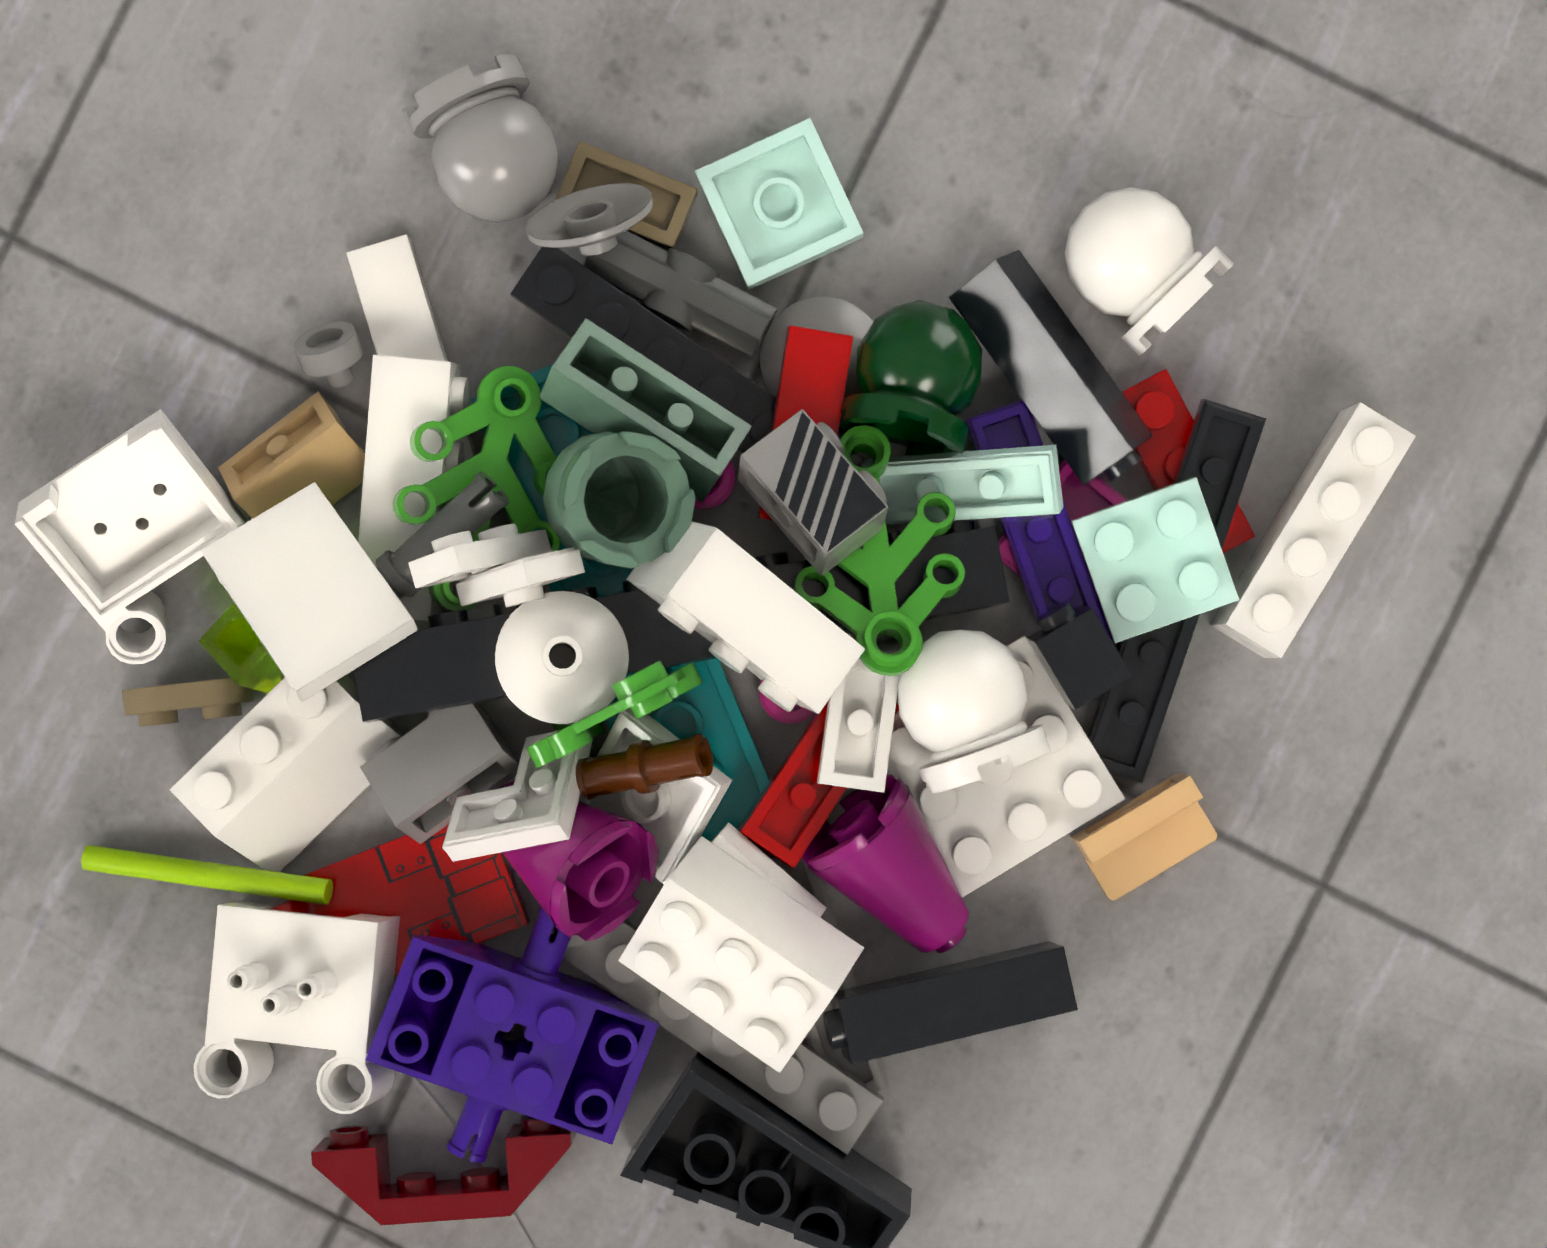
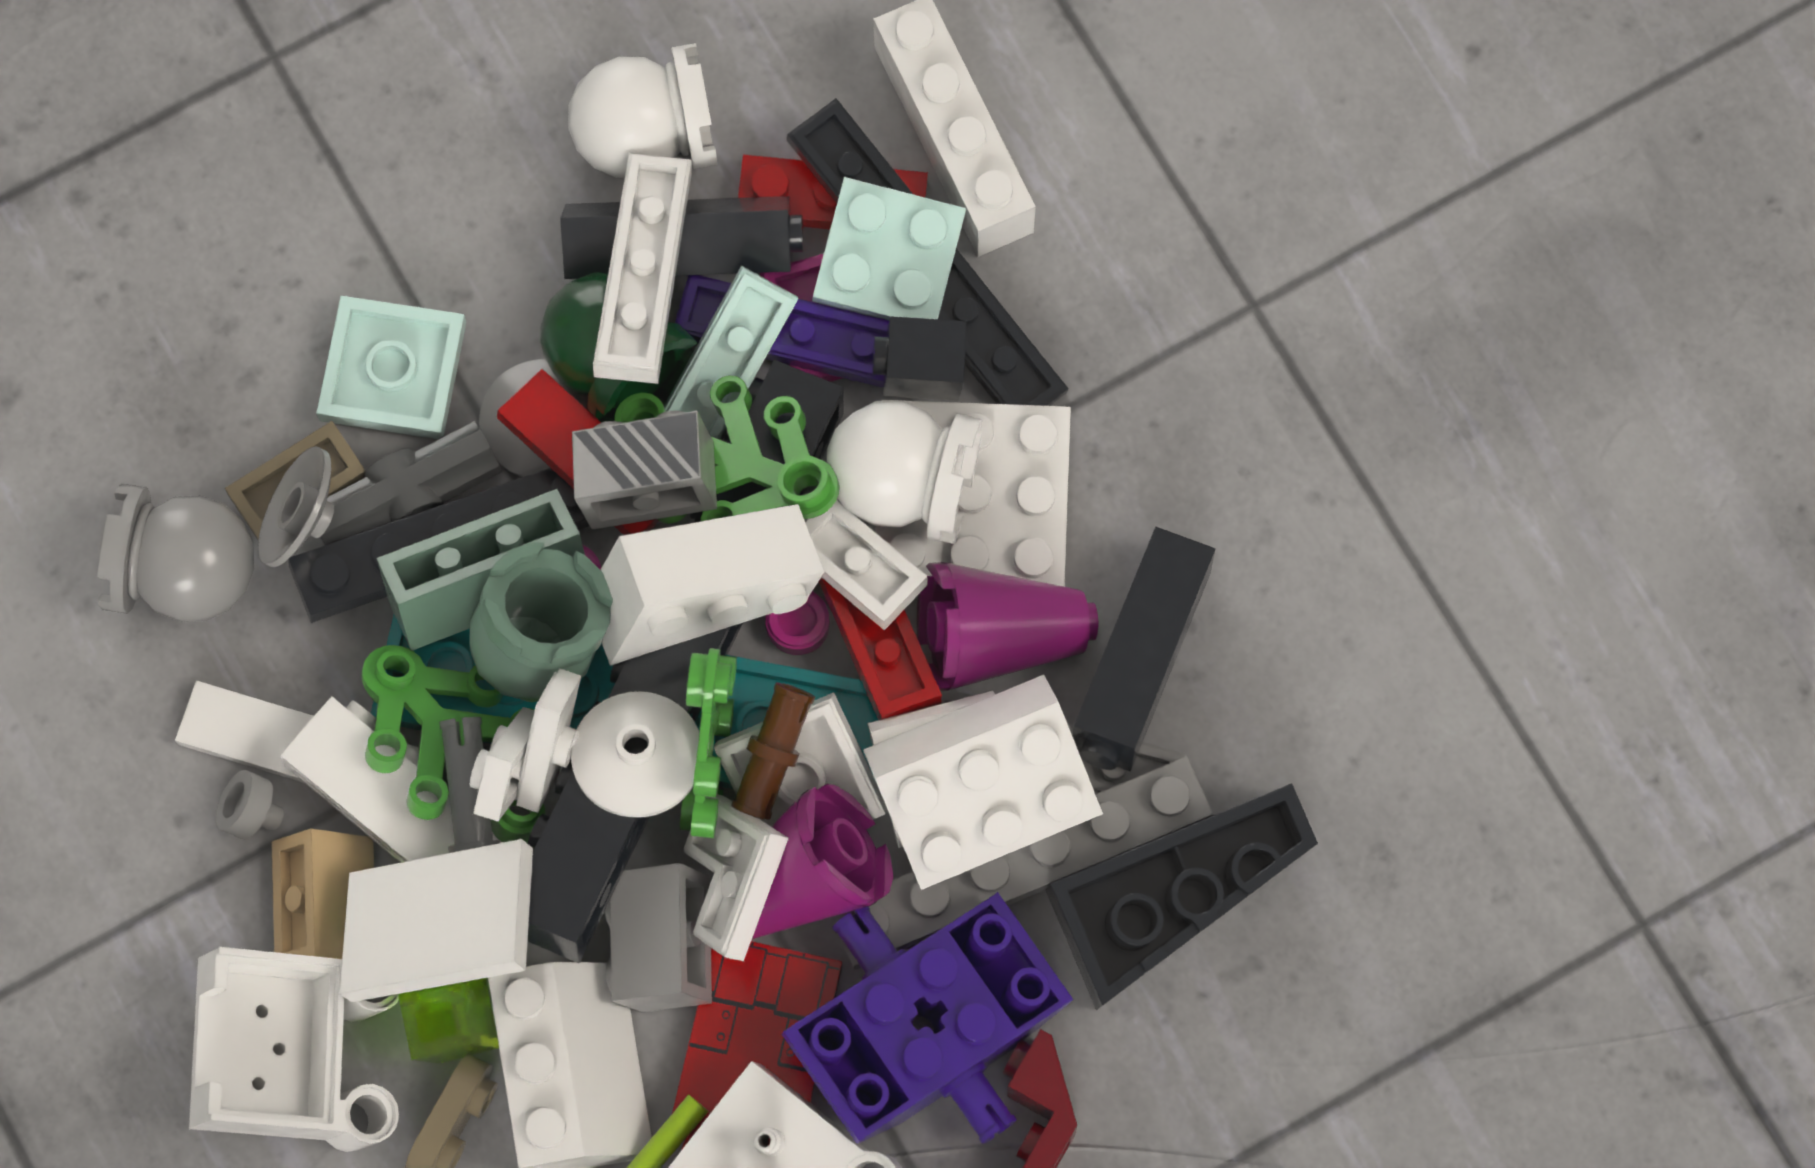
camera: 60 degrees left, 15 degrees down
tan panel [1071,772,1217,901] -> none
none -> white tile [593,153,692,384]

